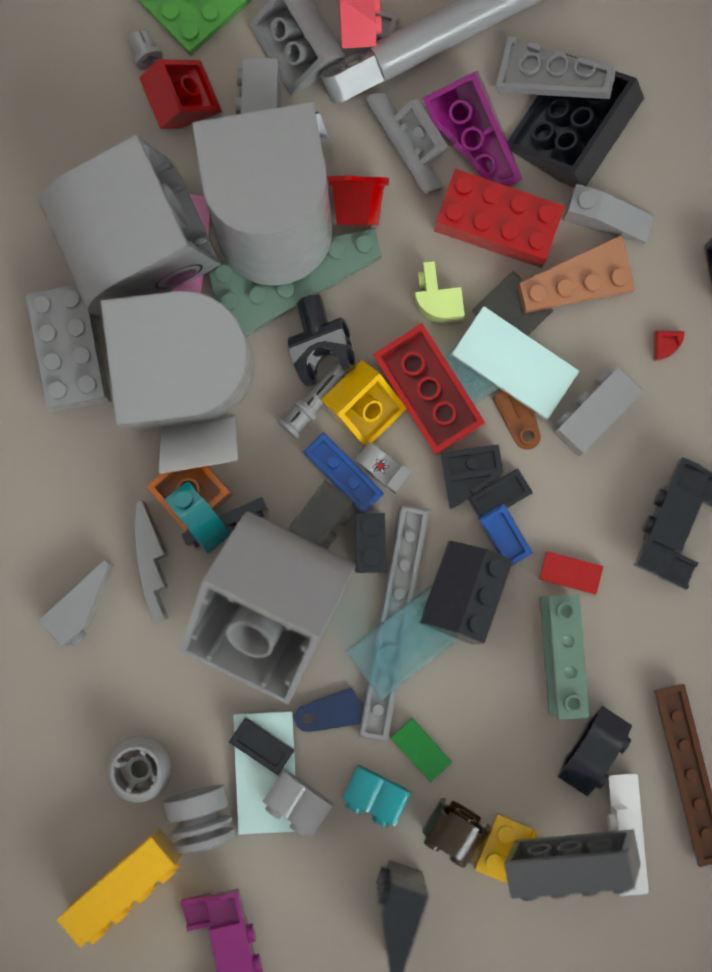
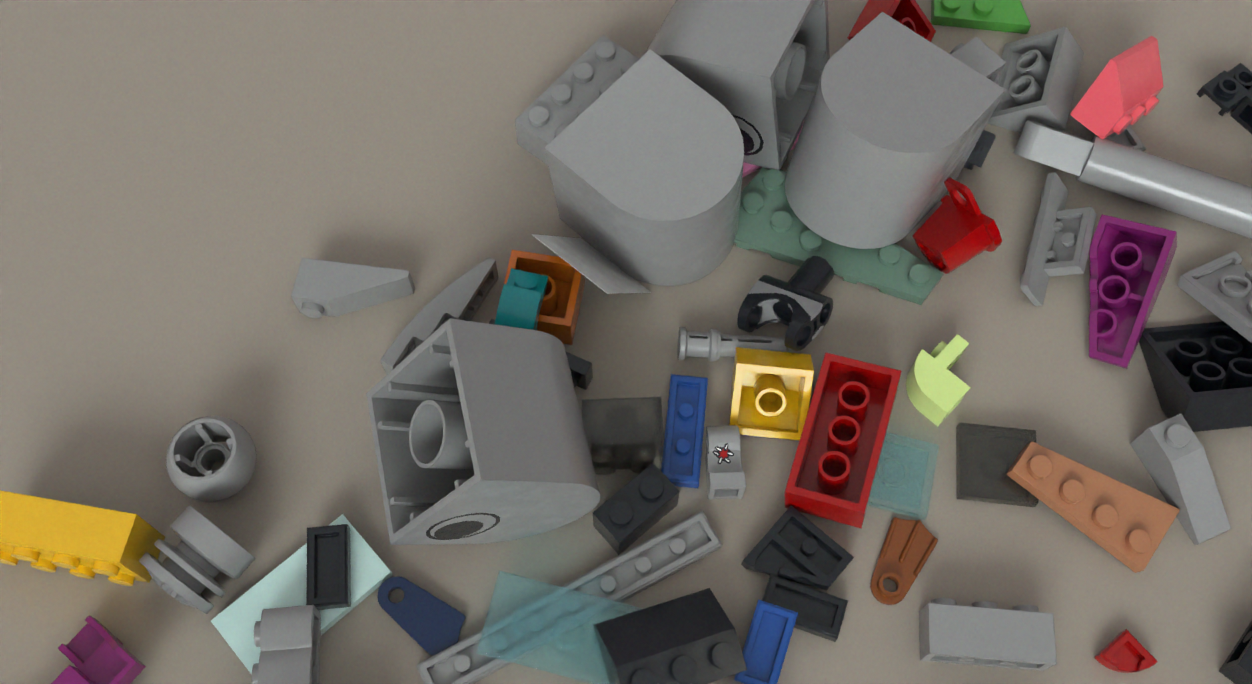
camera: 50 degrees right, 20 degrees down
red brick [434,169,565,268] -> none
light aqua tile [451,306,579,420] -> none

